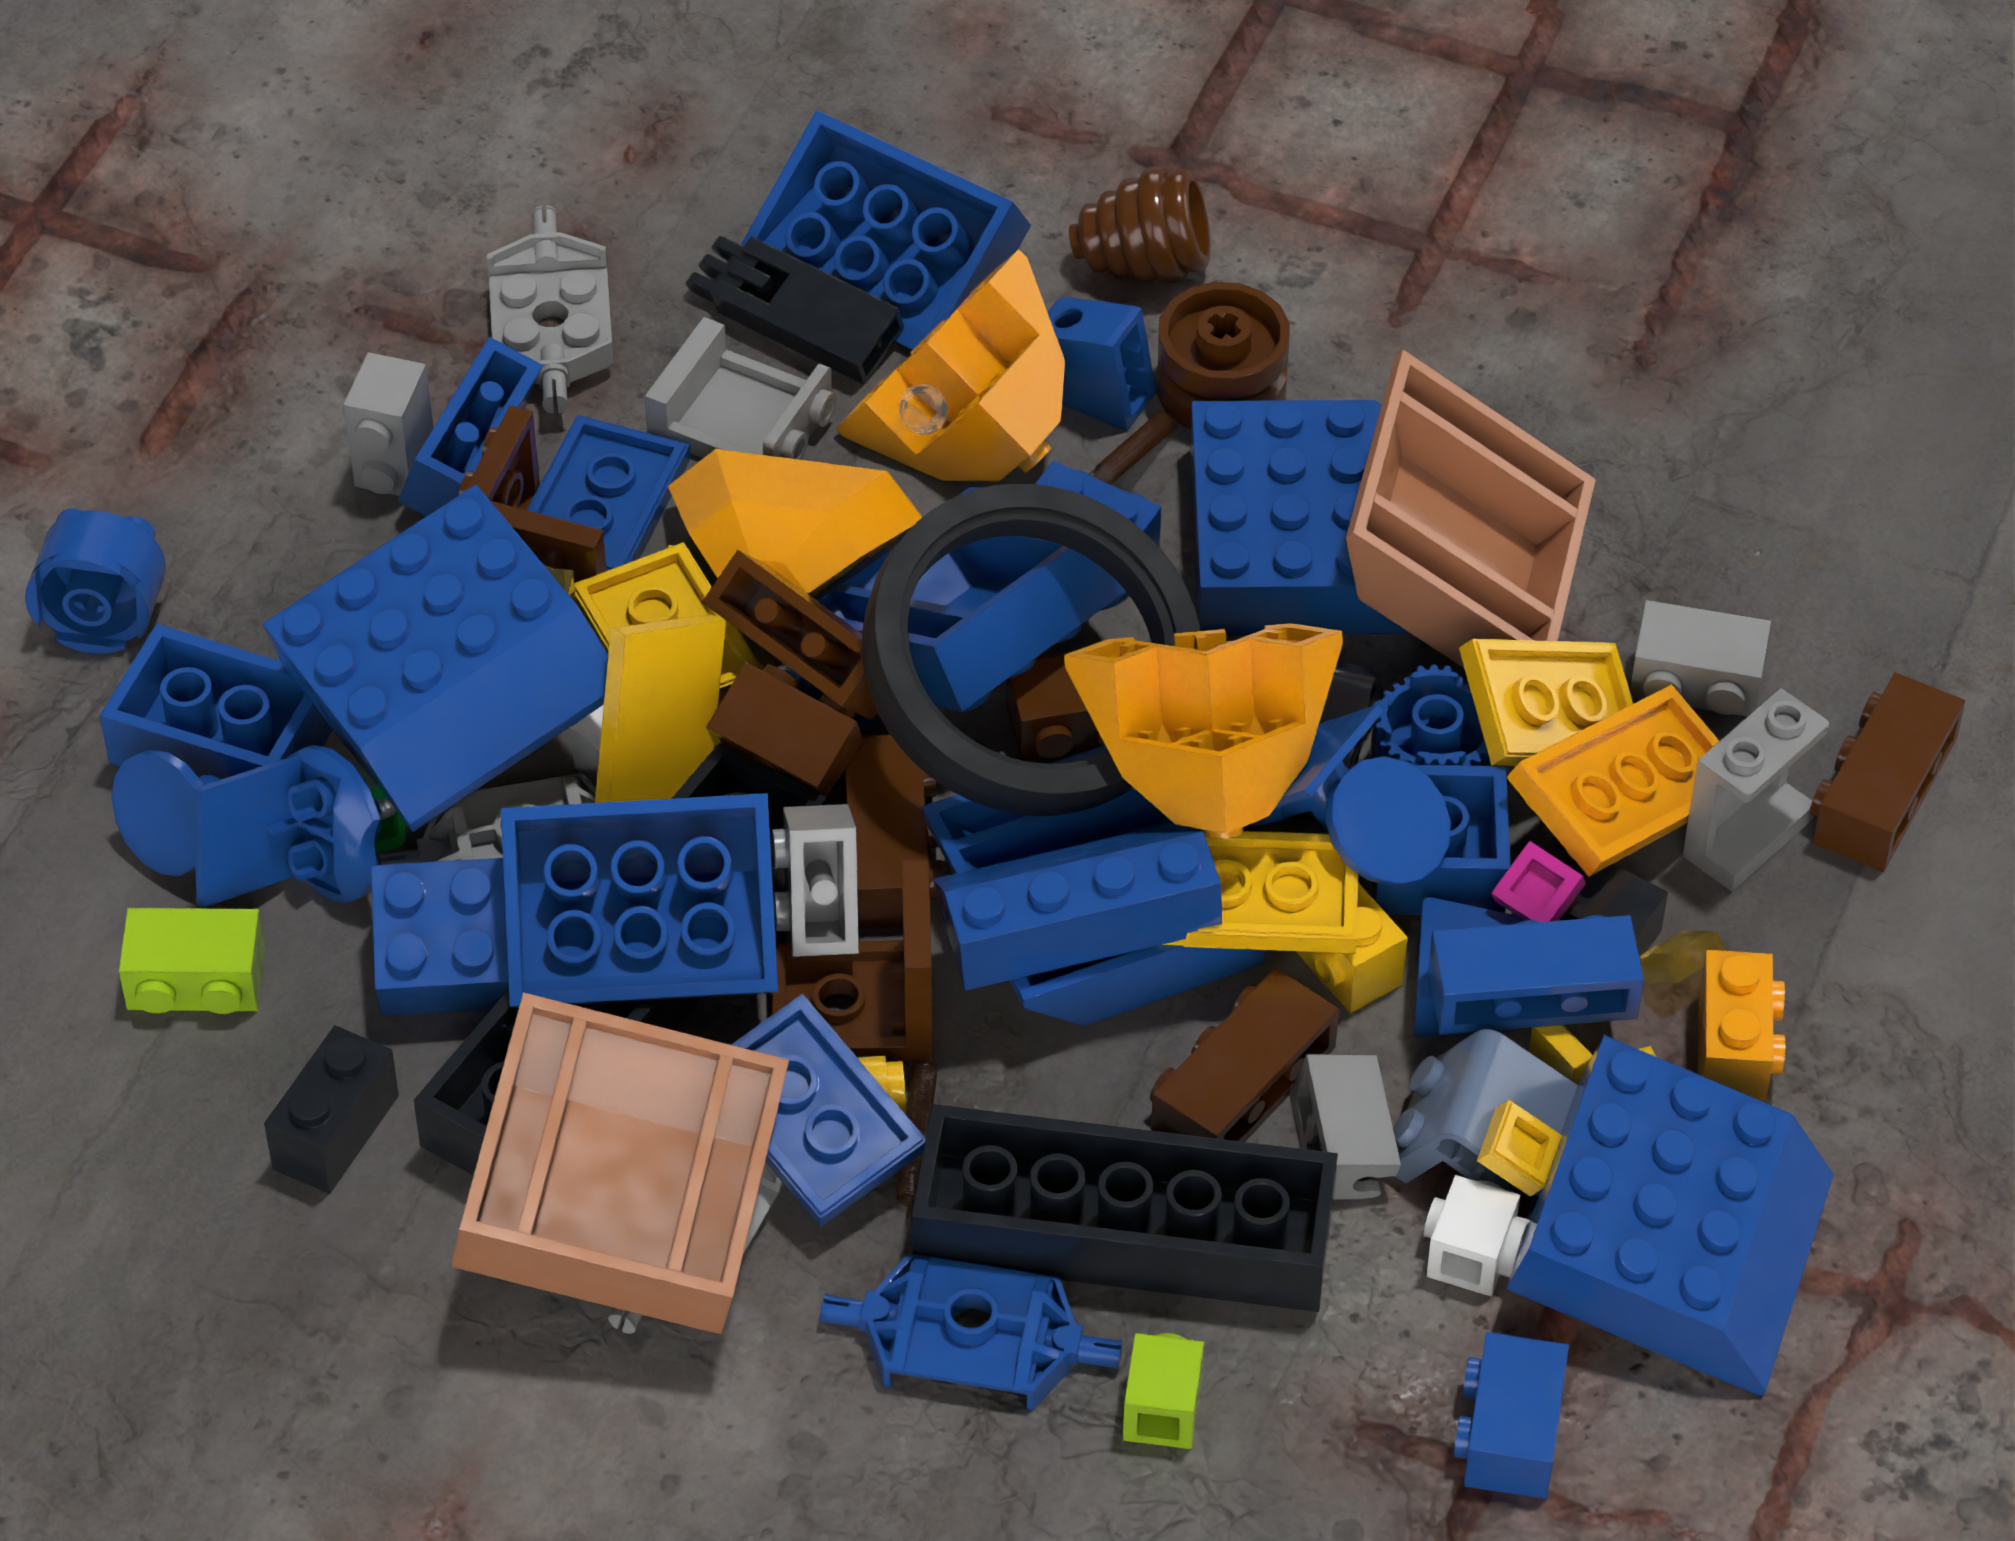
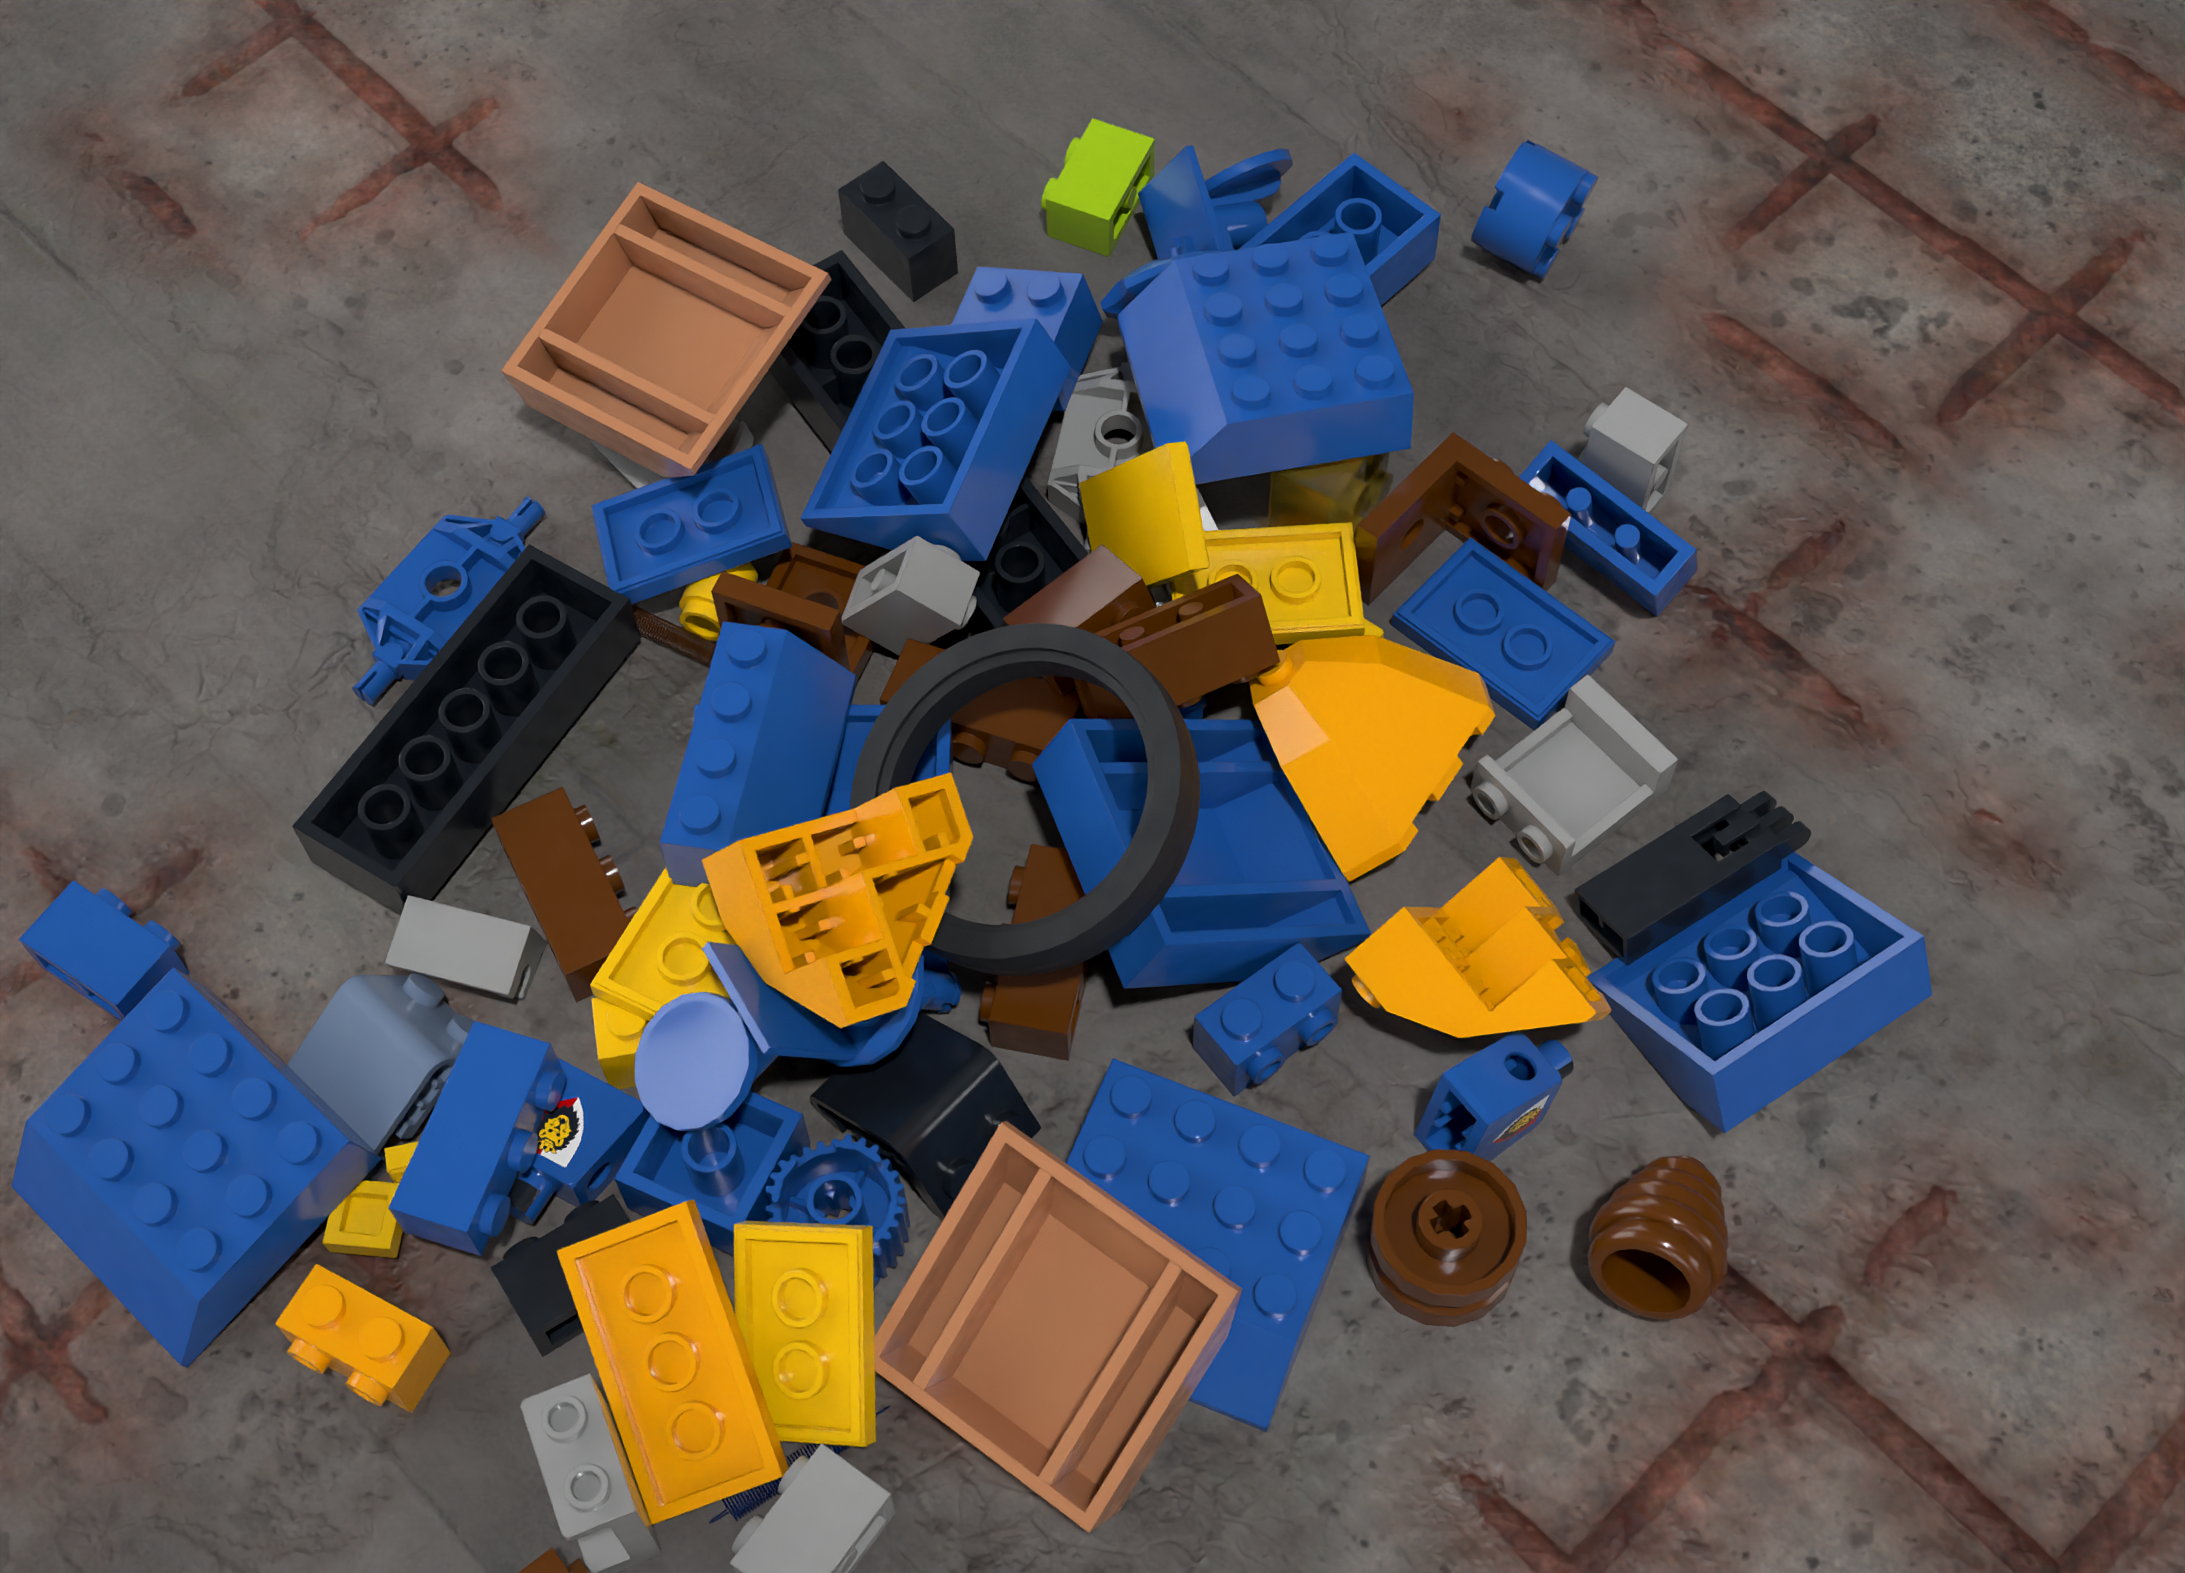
camera: 115 degrees right, 10 degrees up
light grey plate [487,205,614,414] -> none
clear hinge [898,383,948,435] -> none
reddish brown piece [1089,412,1179,485] -> none
lime brick [1123,1333,1204,1449] -> none
white brick [1424,1175,1530,1297] -> none
yellow tile [1476,1099,1562,1196] -> none
dark pink plate [1491,841,1586,922] -> none
clear yellow tile [1639,930,1727,983] -> none

